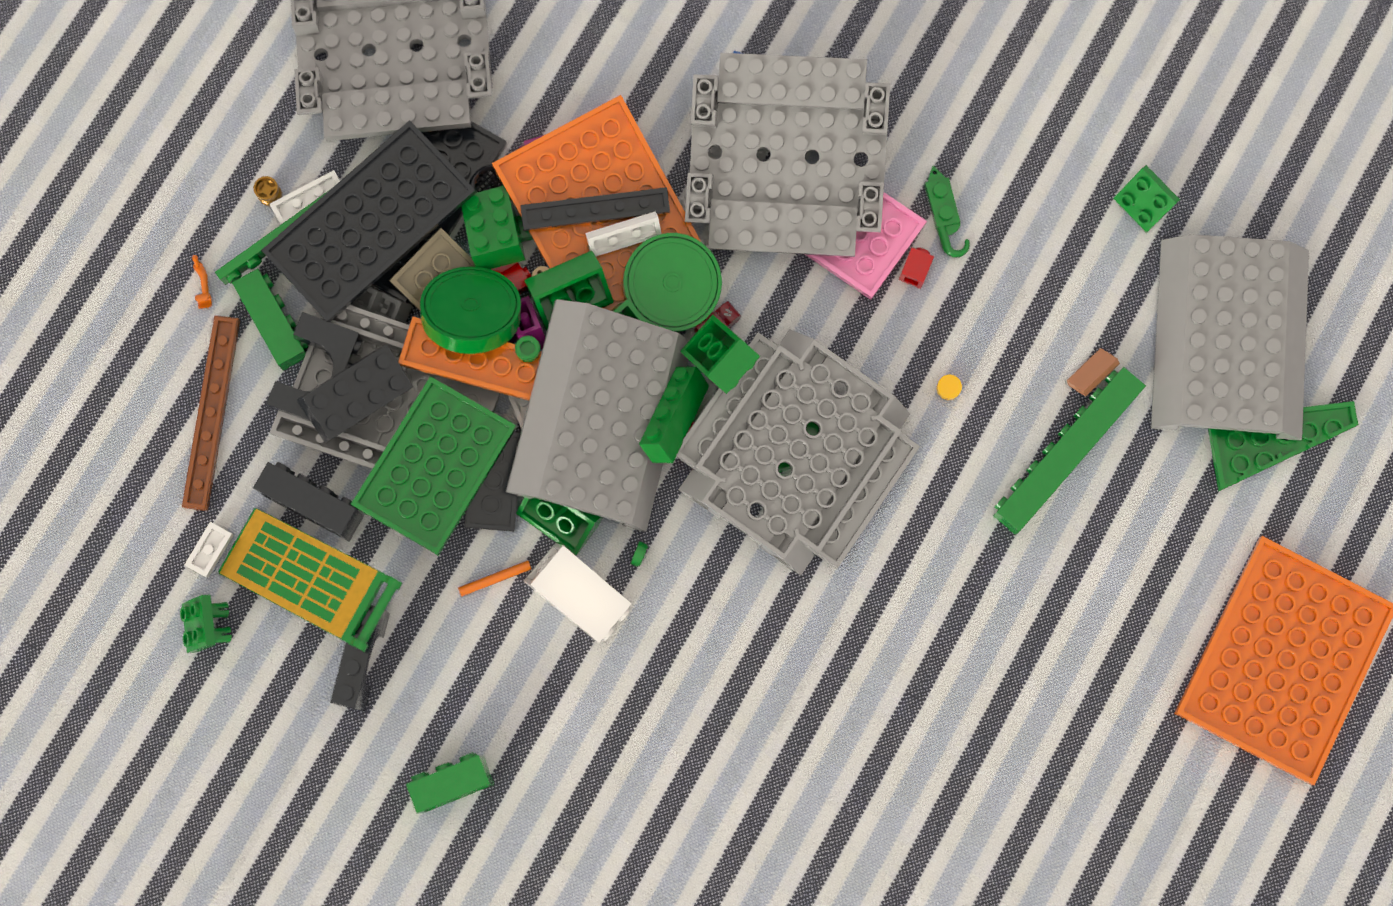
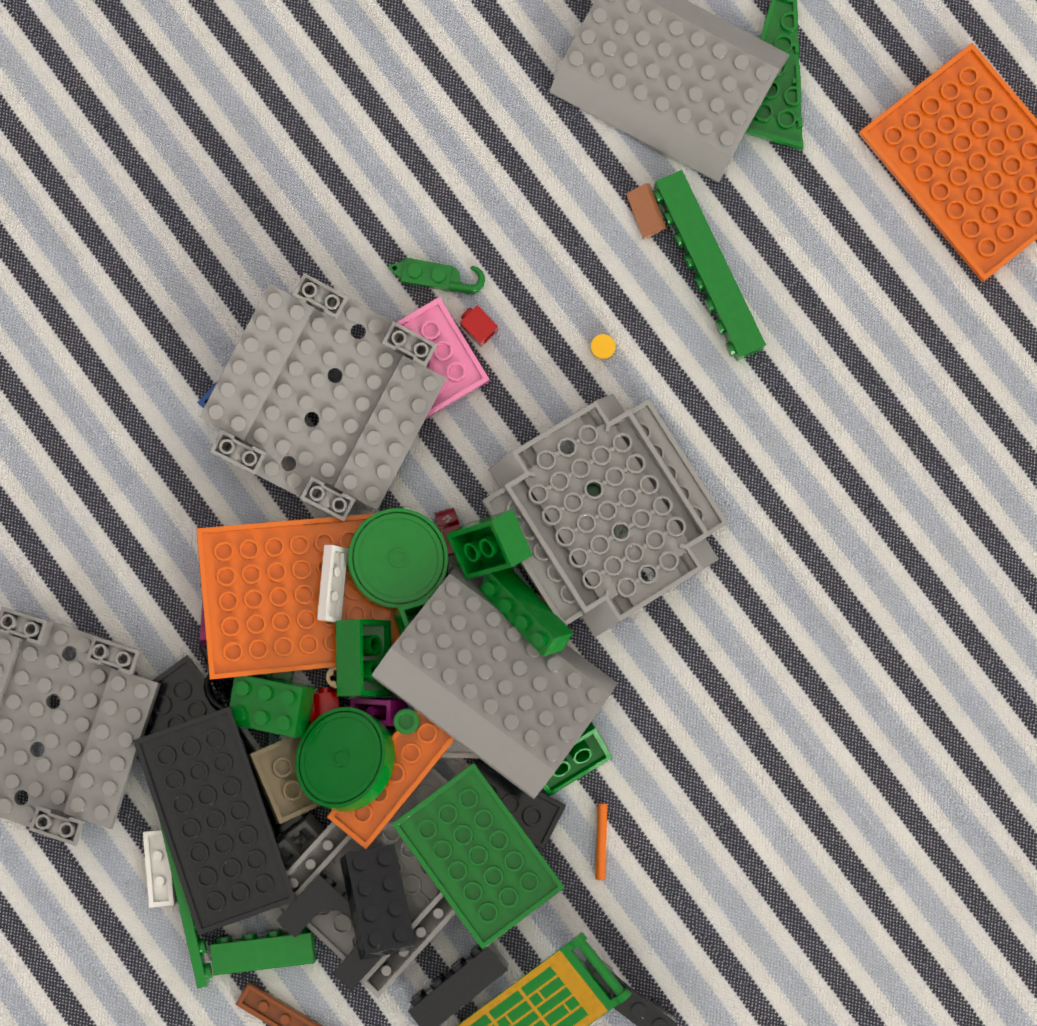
camera: 60 degrees left, 5 degrees up
orange piece [192,255,212,309] -> none
pearl gold wheel [253,176,282,207] -> none
green brick [406,752,495,814] -> none
black plate [520,187,670,231] -> none
white slope [524,543,631,642] -> none
green tile [630,541,648,567] -> none
green plate [1113,165,1180,233] -> none

